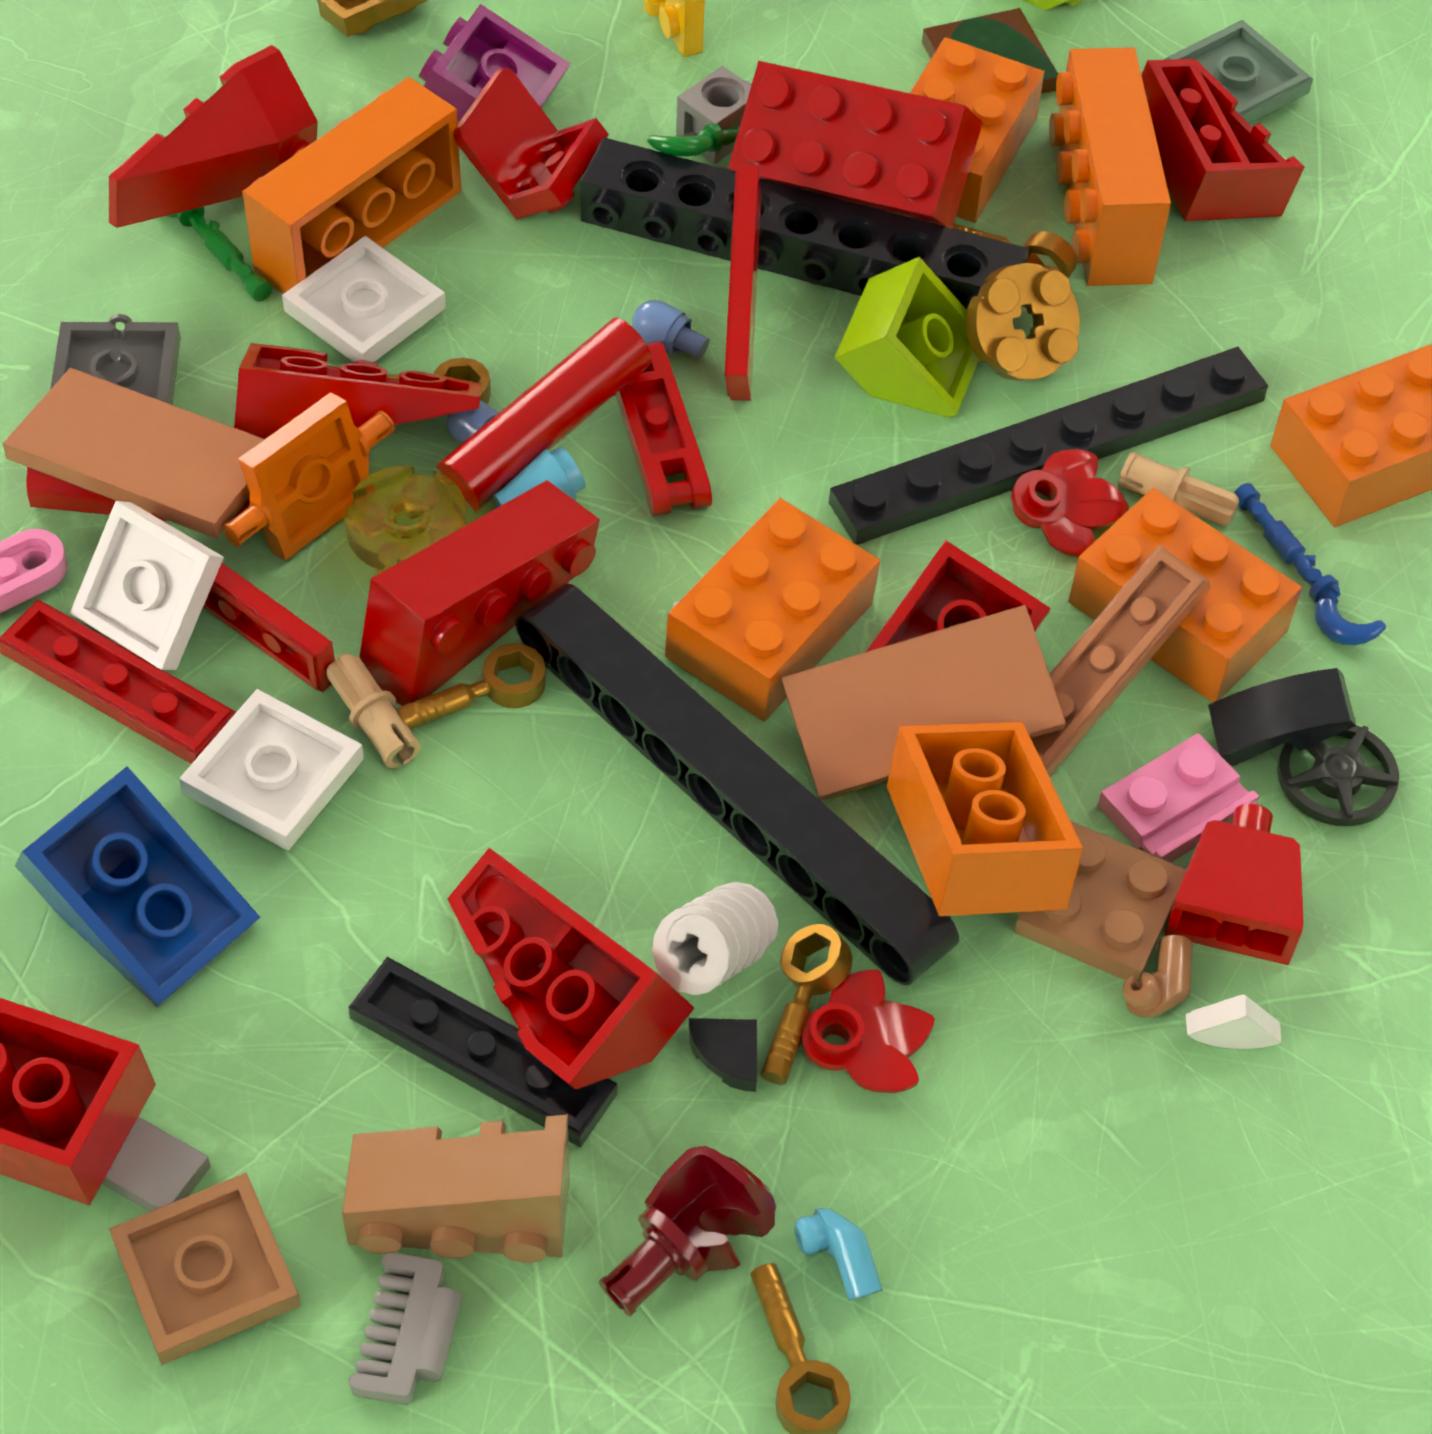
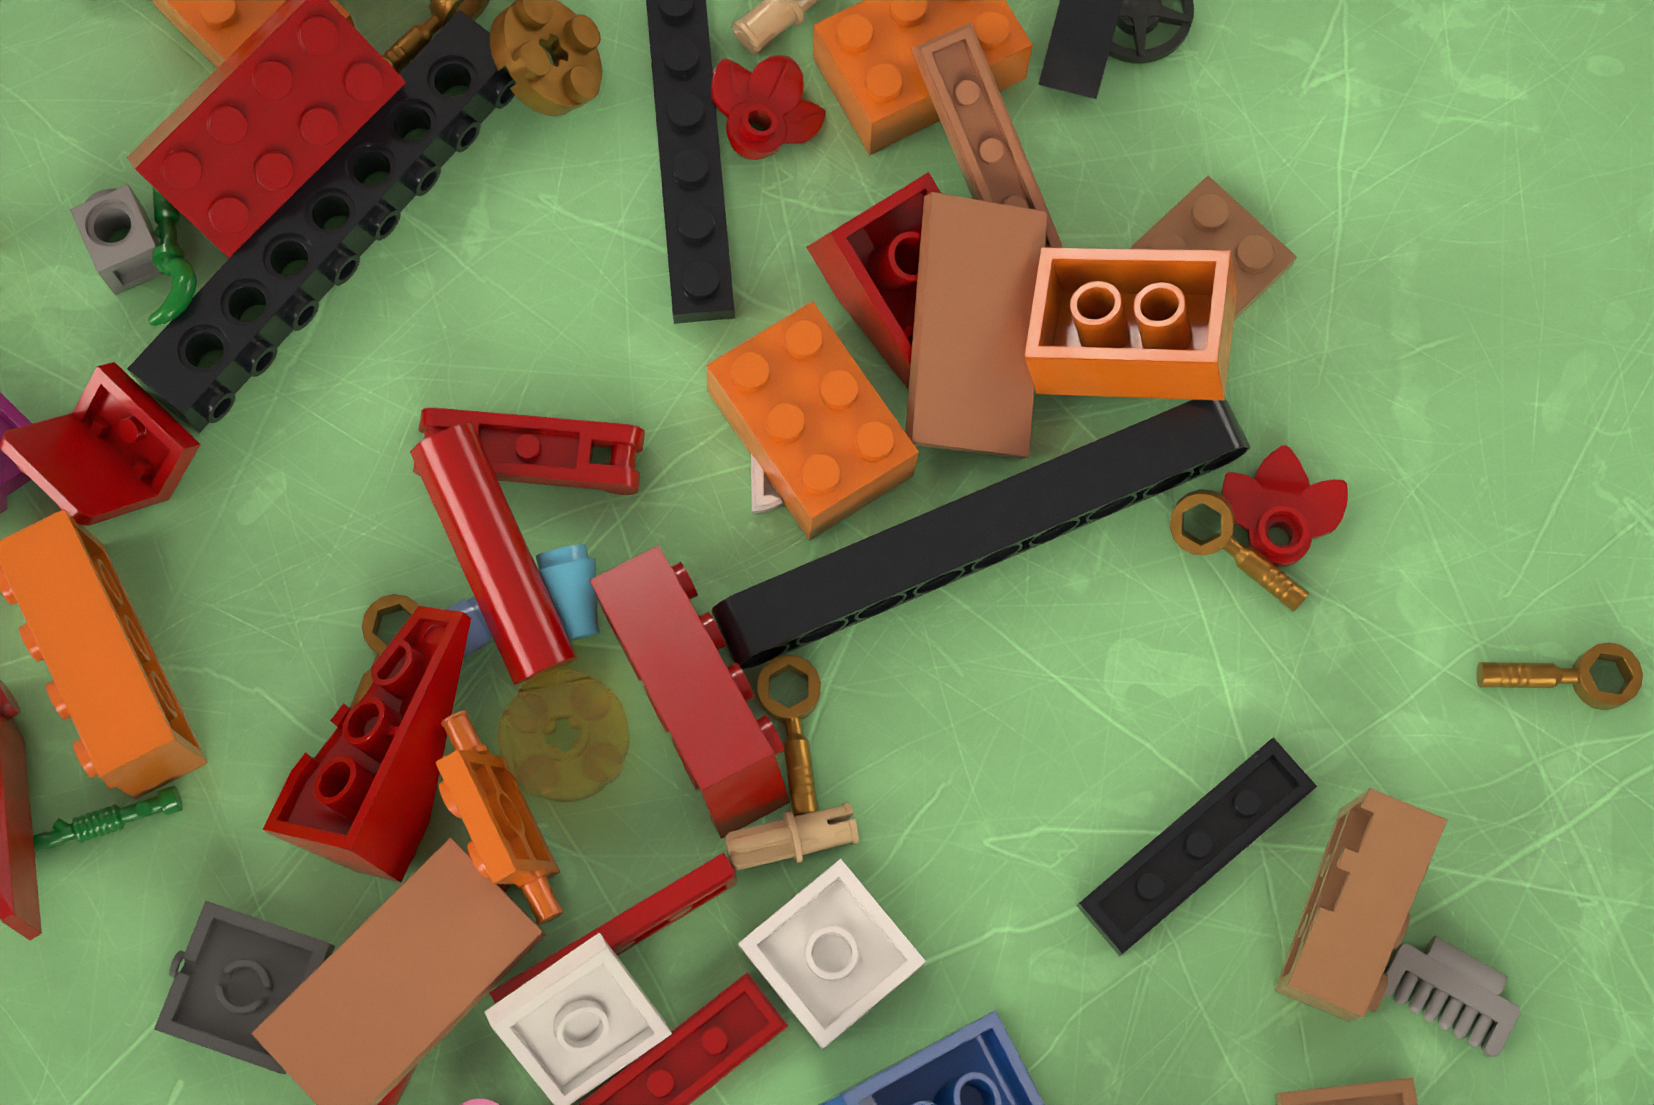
camera: 70 degrees left, 20 degrees up
white plate [282,236,446,363] -> none
red wedge [447,848,694,1090] -> none
dark red piece [599,1146,776,1317] -> none
medium blue cylinder [632,300,710,359] -> none
white piece [652,882,778,995] -> none
black tile [688,1018,757,1092] -> none
red tile [724,166,762,401] -> none
medium azure arm [794,1208,883,1301] -> none
lime slope [834,257,979,418] -> none
bright pink plate [1097,733,1260,863] -> none
medium nougat arm [1122,935,1193,1018] -> none
red torso [1164,804,1304,965] -> none
white tile [1186,994,1282,1049] -> none

